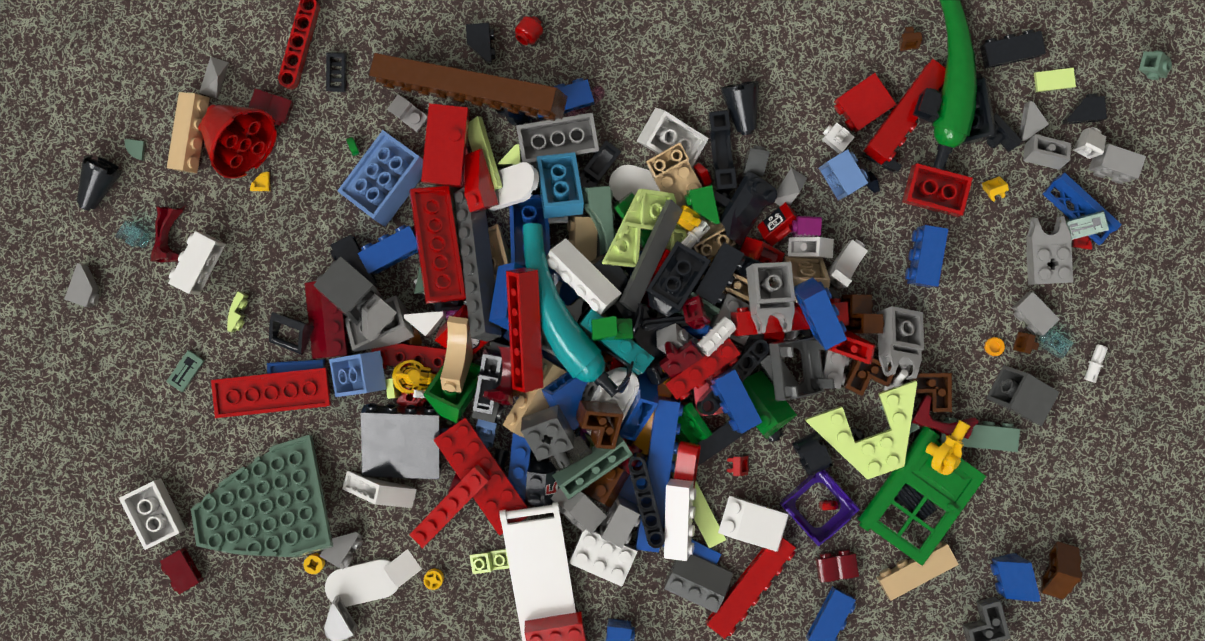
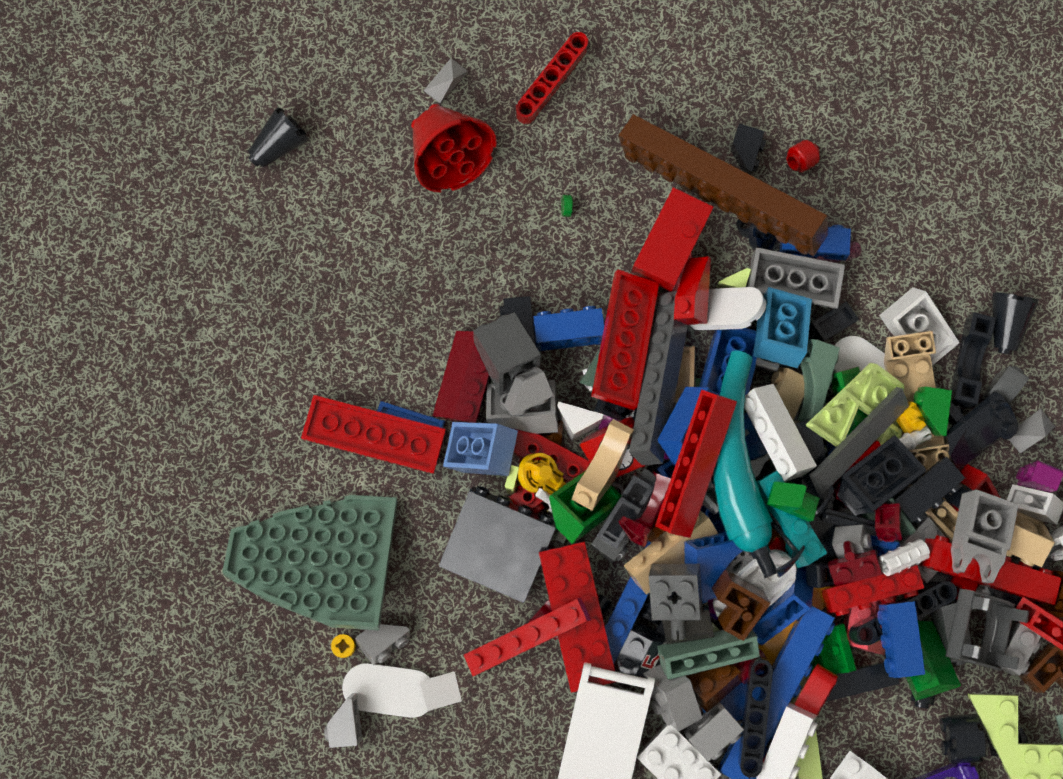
camera: 15 degrees right, 10 degrees down
light grey slope [64,263,99,307] -> none
clear light blue brick [115,220,150,248] -> none
white brick [119,478,186,550] -> none
sand green tile [125,139,146,161] -> none
dark red animal [150,205,186,262] -> none
dark red brick [160,547,204,594] -> none
sand green tile [166,350,205,392] -> none
tan brick [167,92,210,173] -> none
white brick [168,231,226,295] -> none
yellowish green slope [227,291,248,332] -> none
dark red brick [248,89,294,126] -> none
yellow tile [250,172,270,191] -> none
black tile [269,312,314,355] -> none
black slope [326,52,347,92] -> none
medium blue slope [338,130,423,227] -> none
white arch [342,471,417,508] -> none
light grey slope [387,94,428,133] -> none
yellow wheel [423,568,444,590] -> none
yellowish green tile [468,116,503,191] -> none
yellowish green slope [470,548,509,574] -> none
medium blue slope [476,419,497,448] -> none
red tile [692,163,712,186] -> none
red tile [727,455,748,476] -> none
red piece [757,202,798,246] -> none
blue brick [794,277,847,350] -> none

